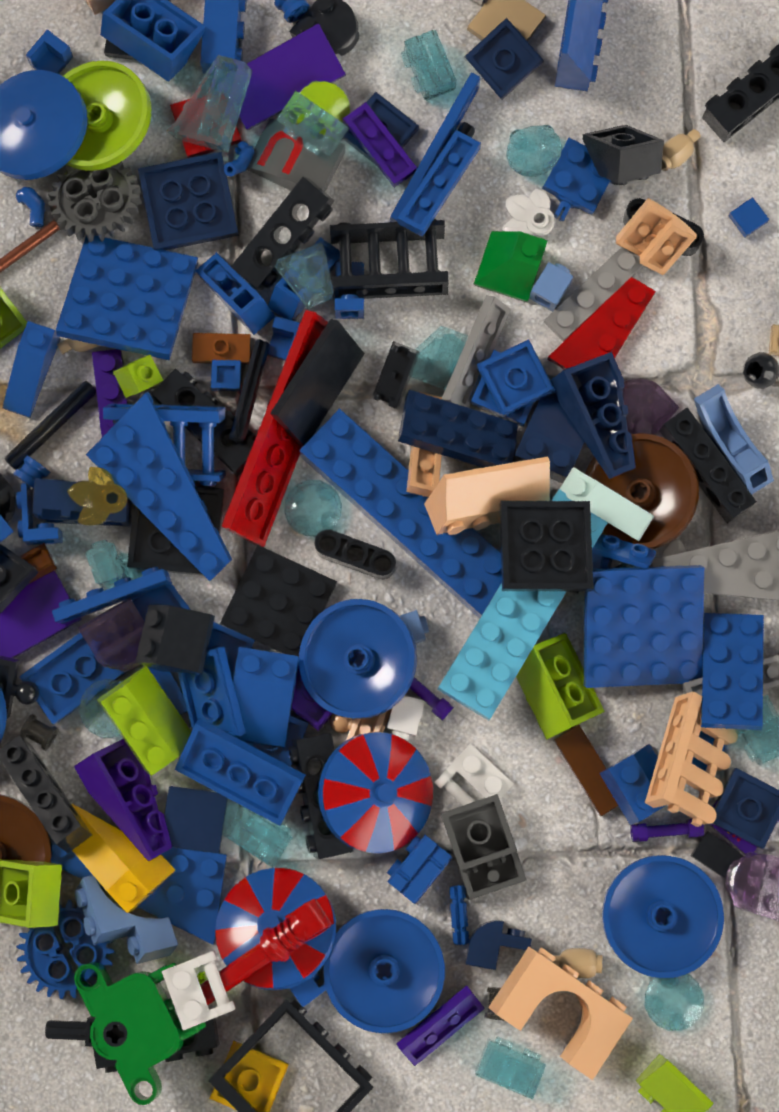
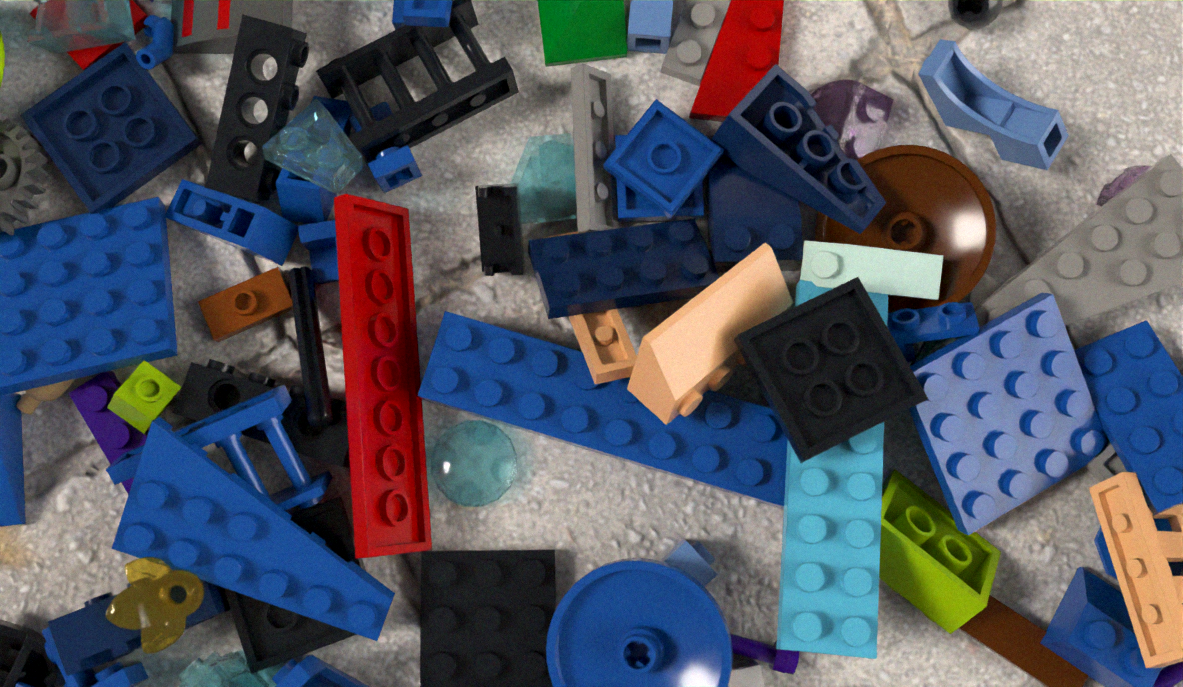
camera: 25 degrees left, 0 degrees up
black axle [4,381,96,469] -> none
blue wheel [13,455,51,489] -> none
blue plate [211,360,241,391] -> none
black tile [270,319,365,446] -> none
black beam [314,529,396,580] -> none
black brick [659,407,757,524] -> none

